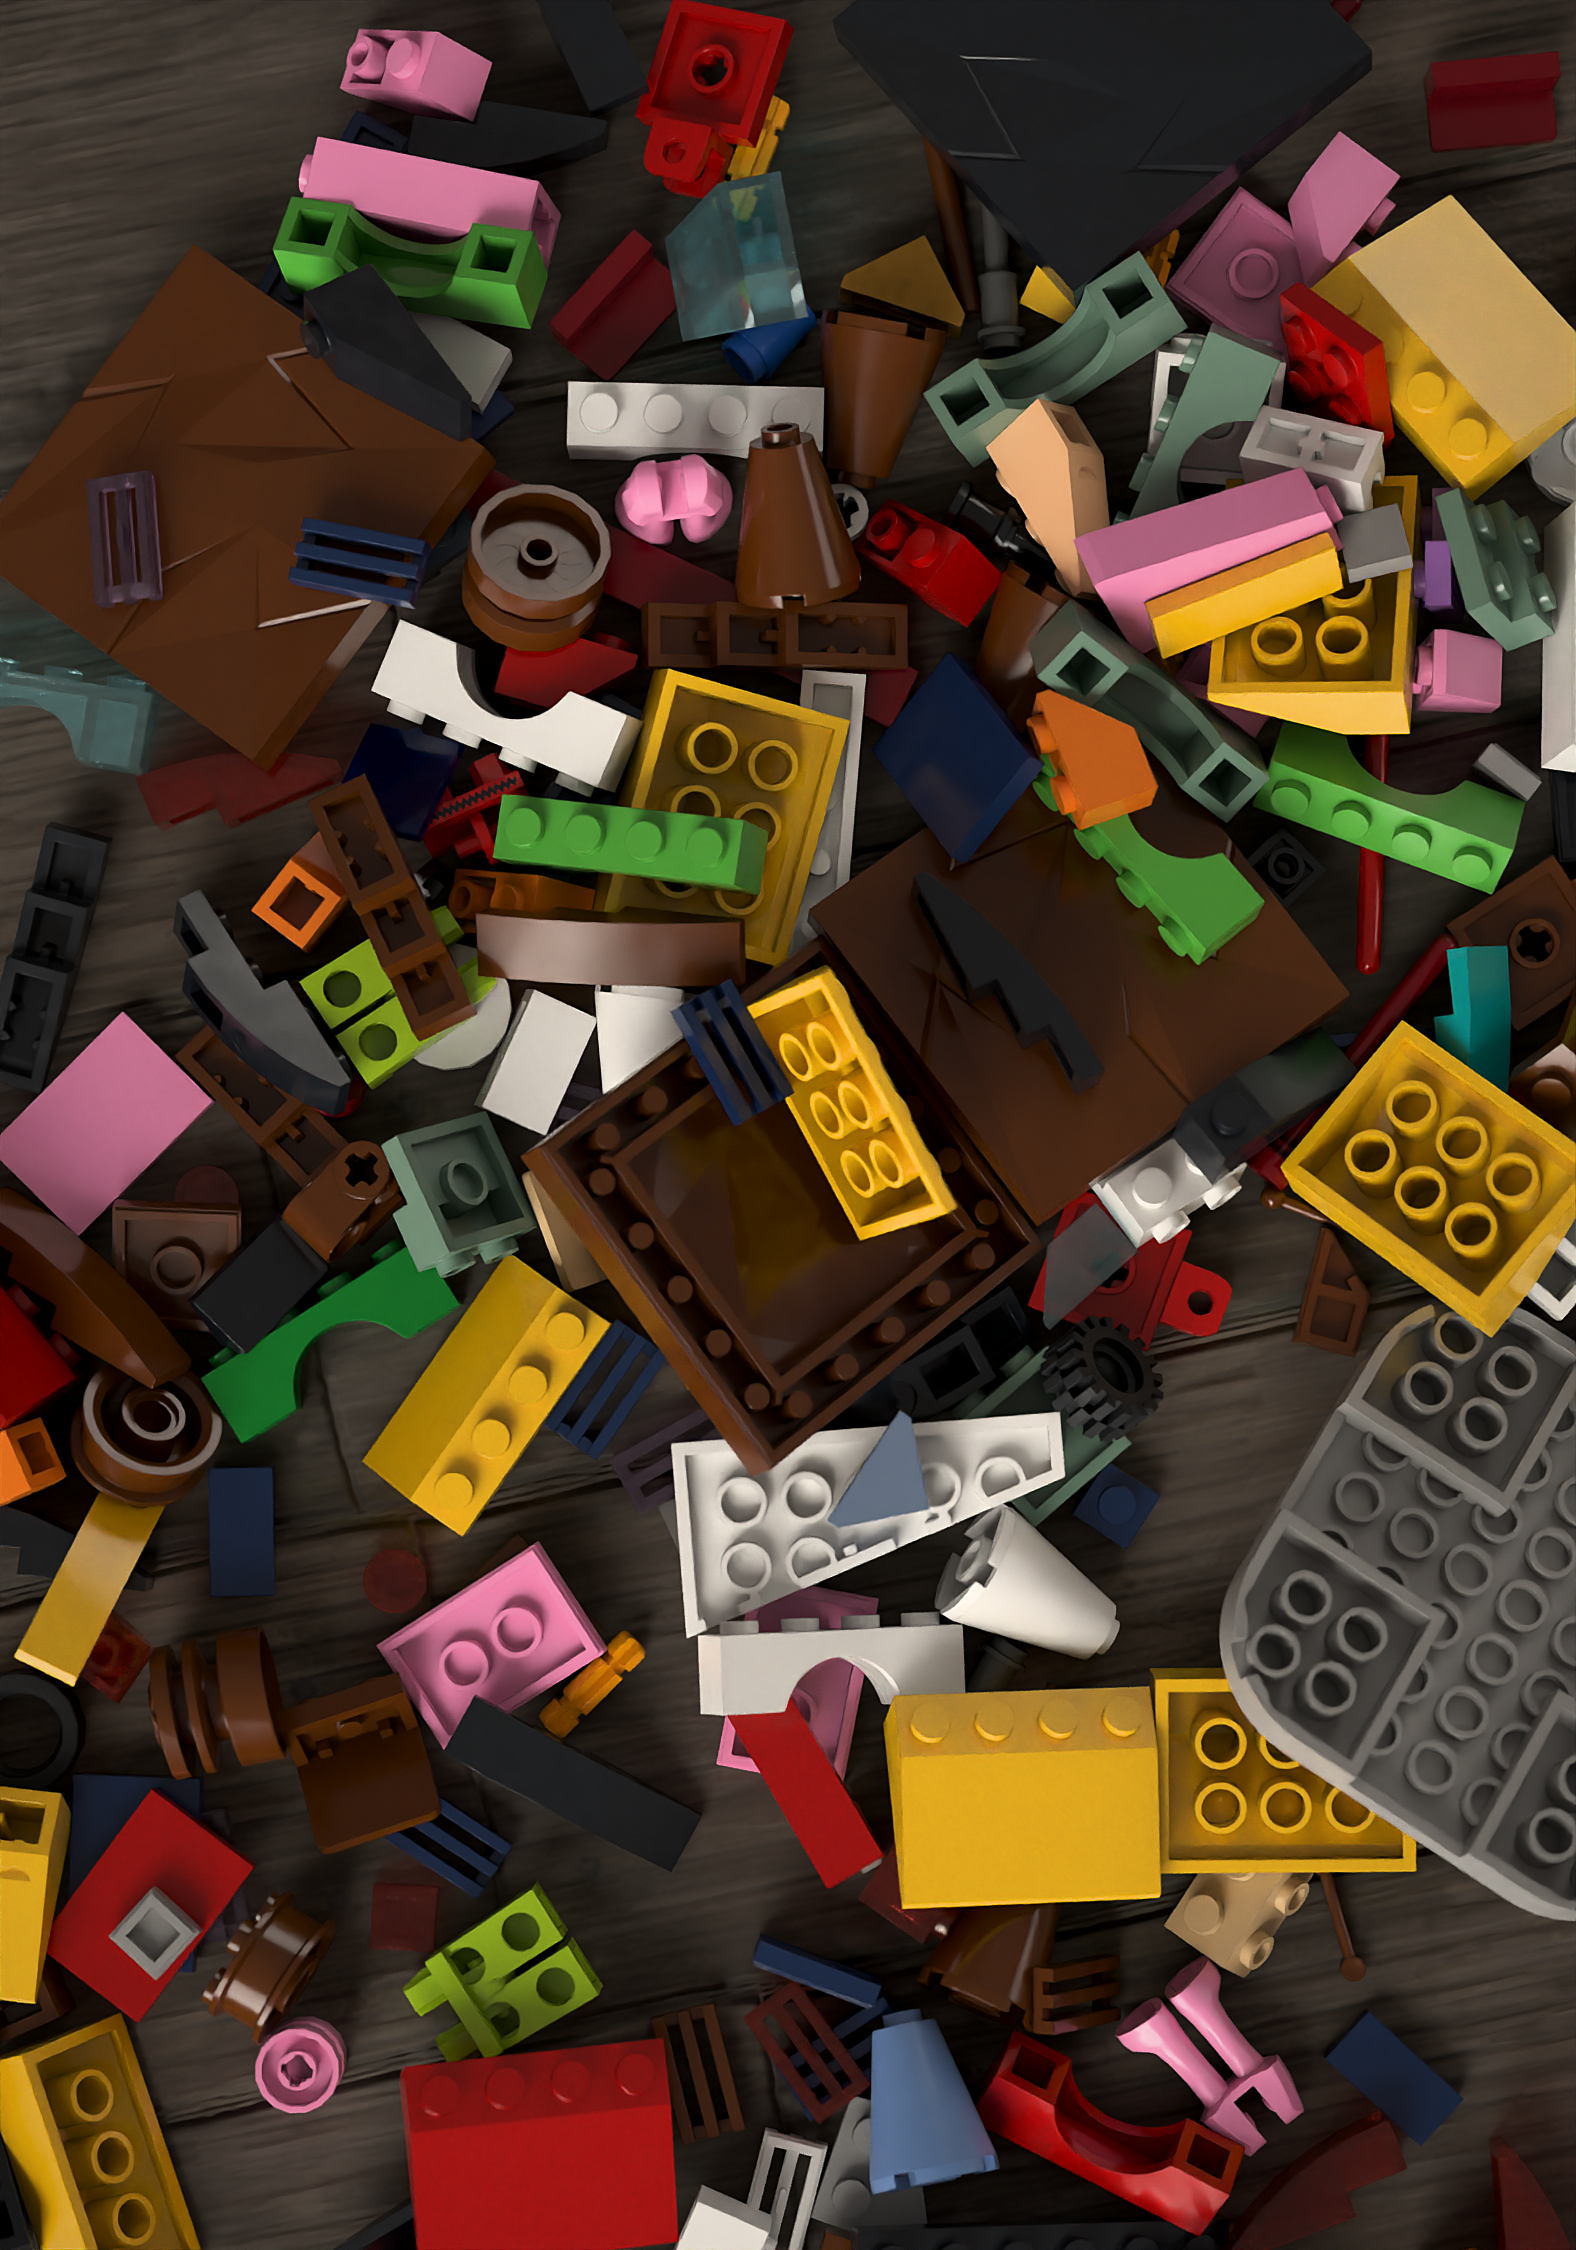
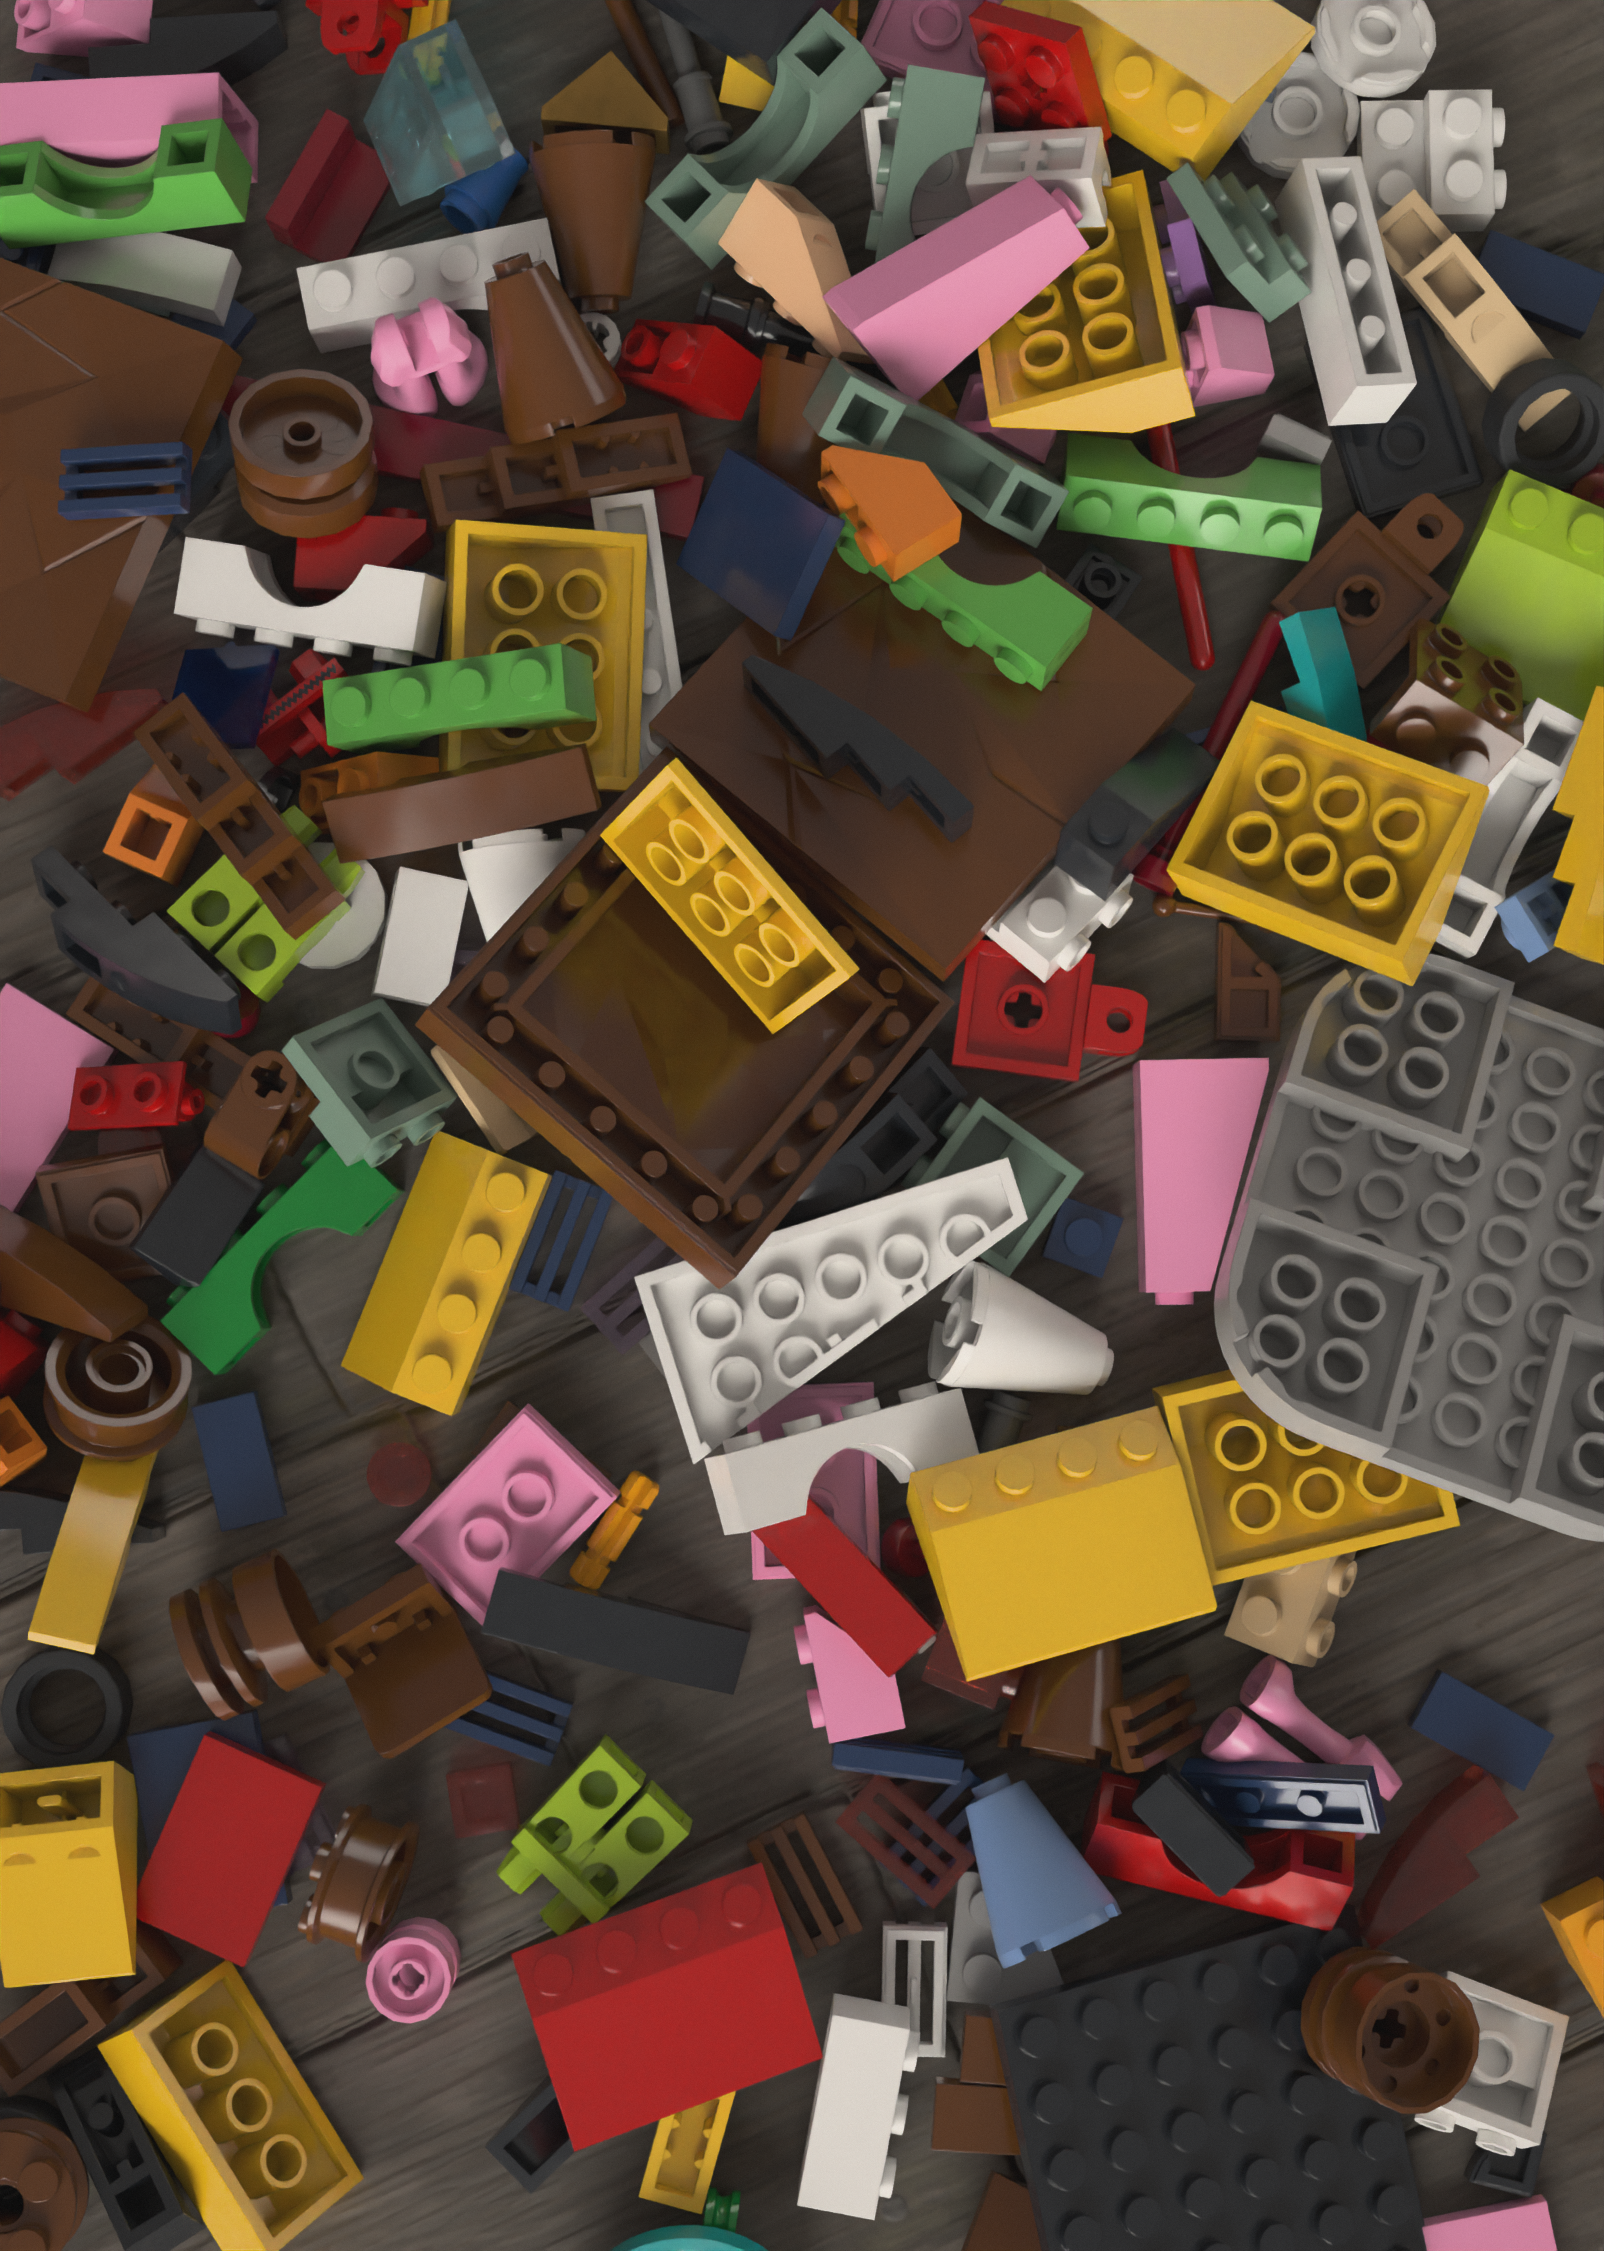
camera: 15 degrees left, 0 degrees up
clear red slope [80,1609,155,1704] -> none
light grey tile [108,1886,203,1980] -> none
black slope [299,263,472,442] -> none
dark blue tile [670,978,794,1127] -> none
sand blue slope [827,1410,930,1528] -> none
black tyre [1041,1315,1164,1442] -> none
clear light blue tile [1043,1203,1138,1330] -> none
yellow tile [1145,532,1344,659] -> none
reddish brown hinge [1314,1872,1366,1982] -> none
light grey tile [1335,503,1413,583] -> none
none -> red hinge [67,1061,205,1131]
none -> bright pink slope [793,1605,906,1744]
none -> dark red piece [881,1517,929,1578]
none -> black slope [1131,1759,1255,1897]
none -> bright pink slope [1133,1058,1269,1305]
none -> dark blue tile [1180,1758,1386,1834]

